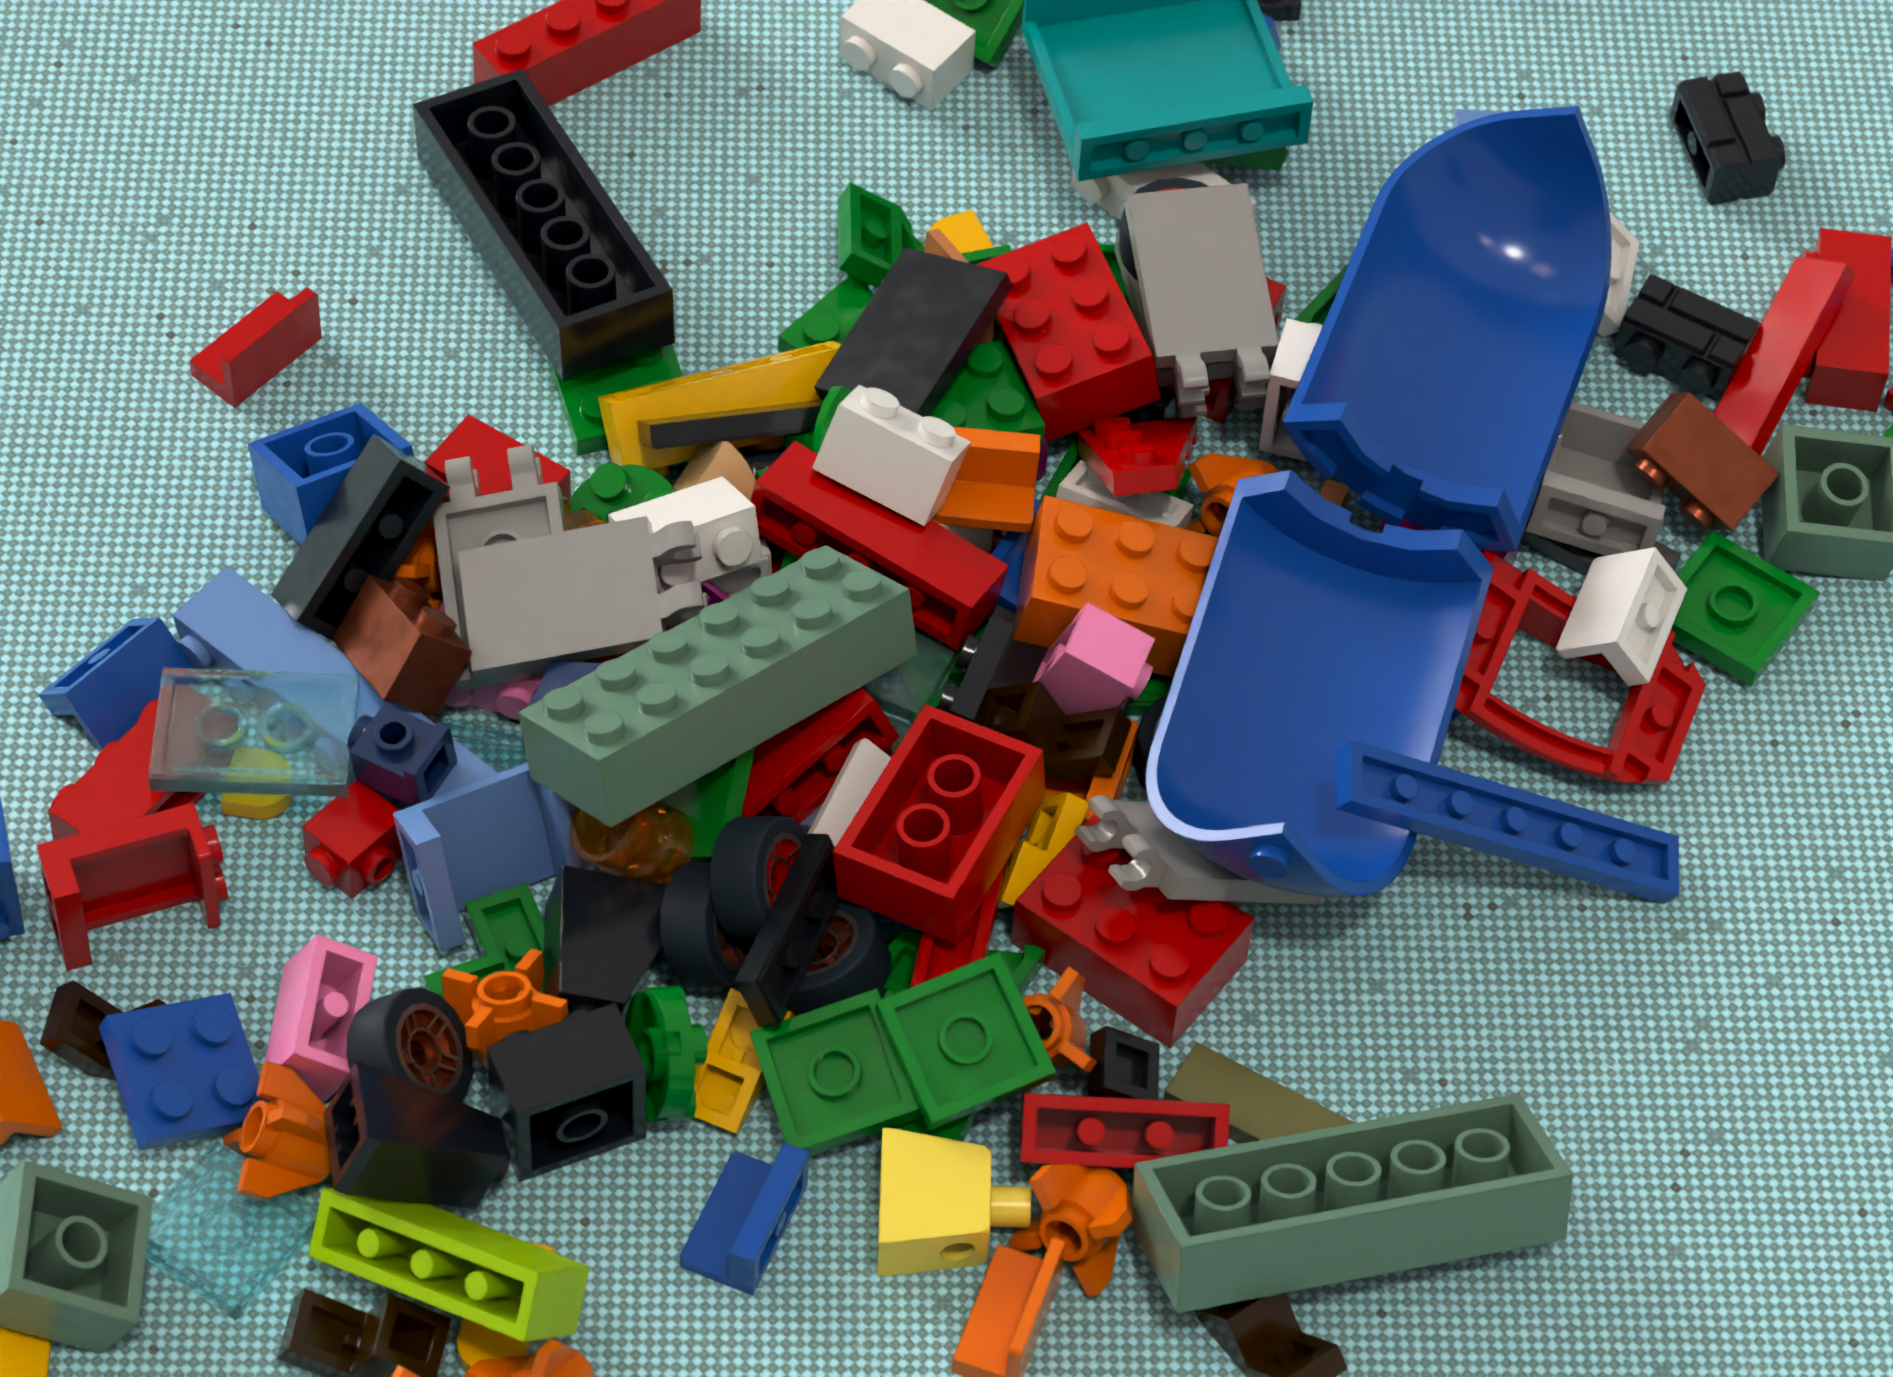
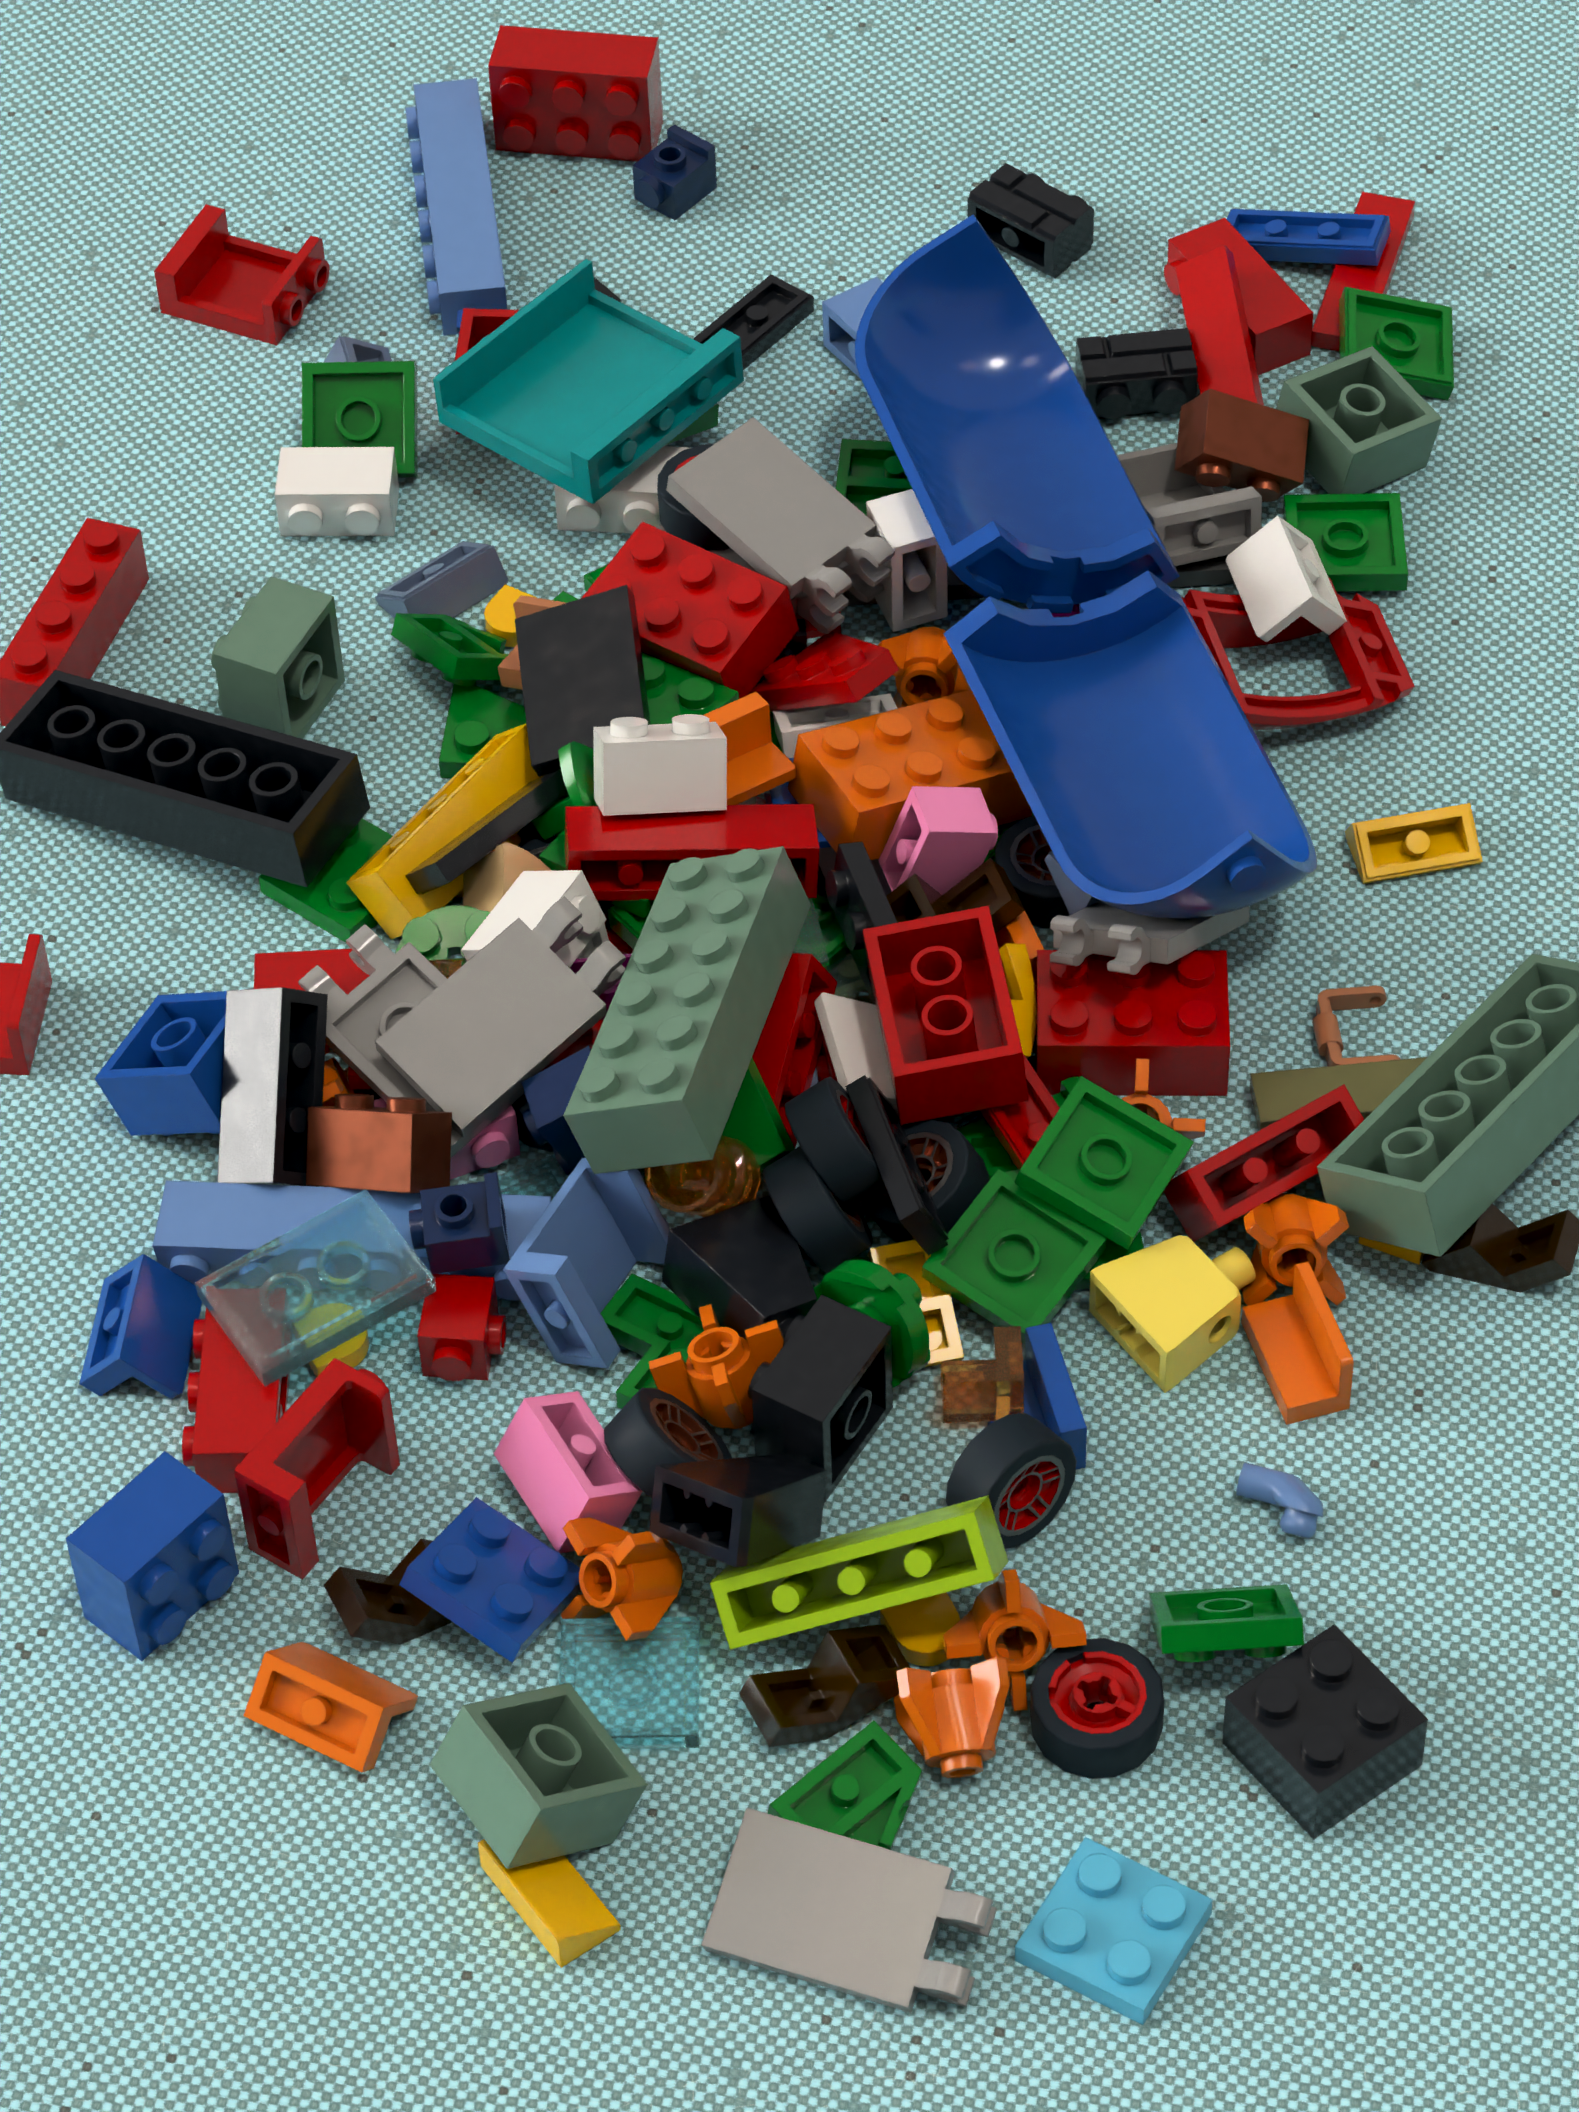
camera: 30 degrees left, 5 degrees down
black plate [1088,1025,1160,1100] -> none
blue plate [1336,740,1679,904] -> none
none -> sand green brick [211,576,345,739]
none -> sand blue slope [375,541,508,618]
none -> black tile [693,274,814,370]
none -> clear orange panel [940,1326,1024,1423]
none -> black wheel [946,1413,1077,1549]
none -> nougat piece [1312,986,1400,1066]
none -> yellow slope [1345,803,1483,884]

